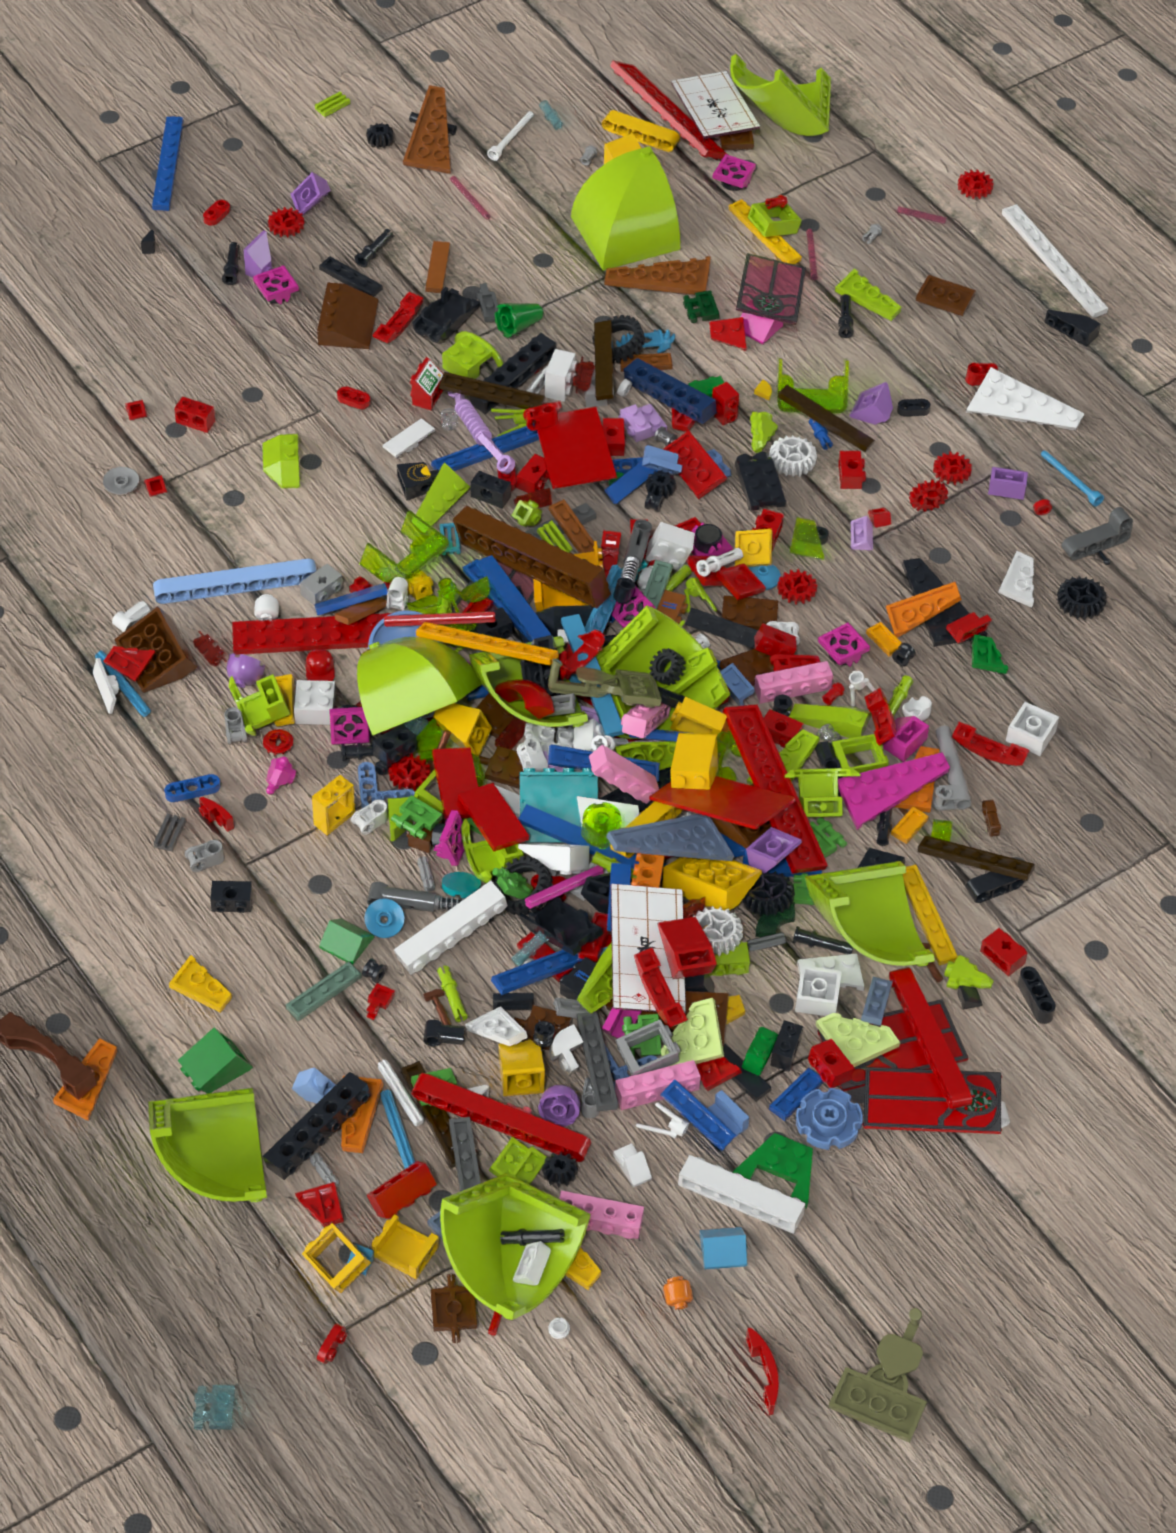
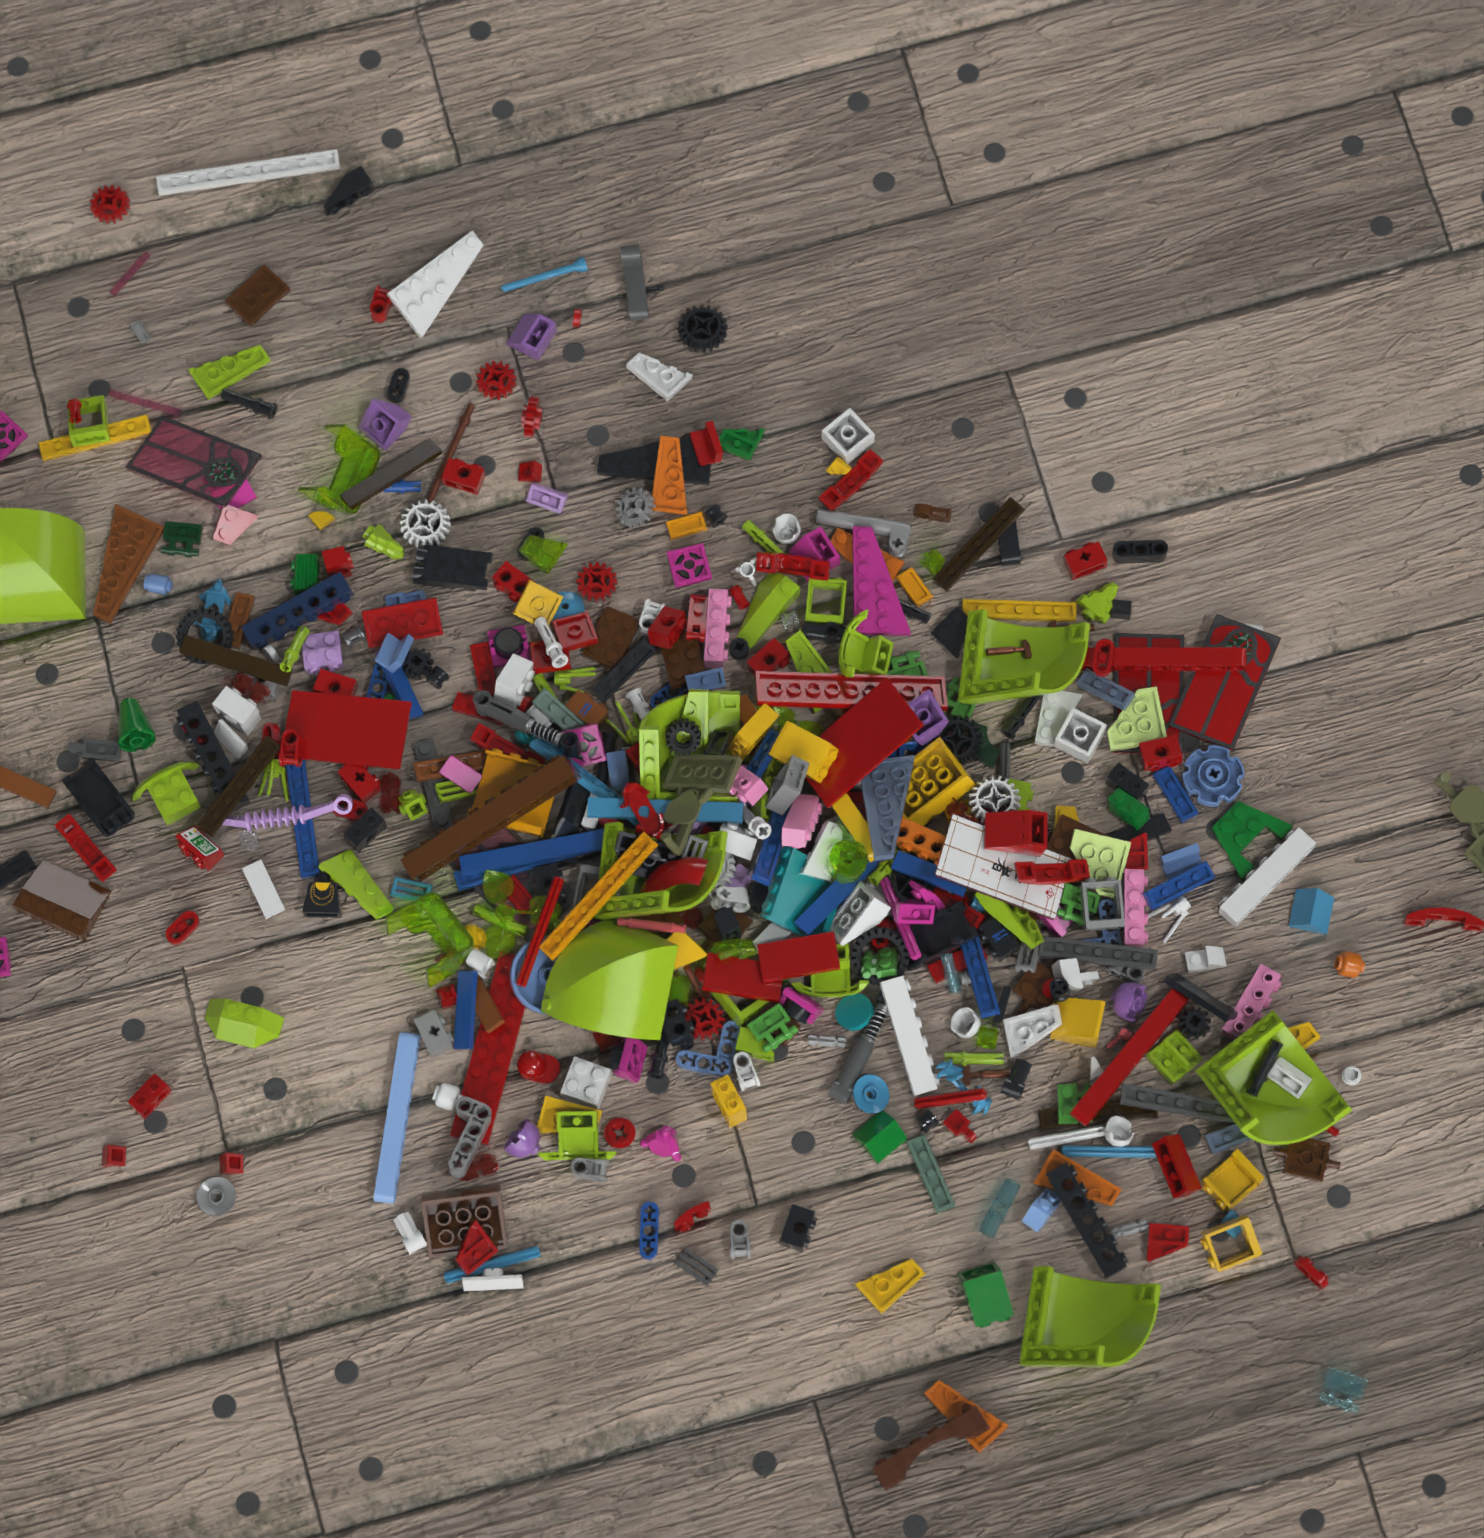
camera: 65 degrees left, 20 degrees up
none -> medium blue brick [144,573,173,595]
none -> lime pin [279,626,310,672]
none -> copper bar [426,403,475,504]
none -> dark pink slope [439,755,482,794]
none -> light grey beam [448,1096,492,1179]
none -> light grey gear [615,487,656,528]
none -> coral piece [617,918,686,933]
none -> black brick [713,907,741,945]
none -> clear neon green slope [713,939,758,960]
none -> light grey window [765,755,809,815]
none -> yellow tile [826,456,852,475]
none -> dark pink slope [894,899,935,924]
none -> dark pink slope [909,881,945,911]
none -> red axle [914,1088,987,1109]
none -> dark azure piece [936,1059,992,1114]
none -> white hair [950,1007,981,1039]
none -> clear neon green tile [976,1025,999,1050]
none -> clear light blue piece [978,1178,1021,1239]
none -> copper piece [986,639,1032,659]
none -> red plate [1092,639,1115,677]
none -> white hair [1104,1116,1134,1147]
none -> black tile [1164,973,1238,1022]

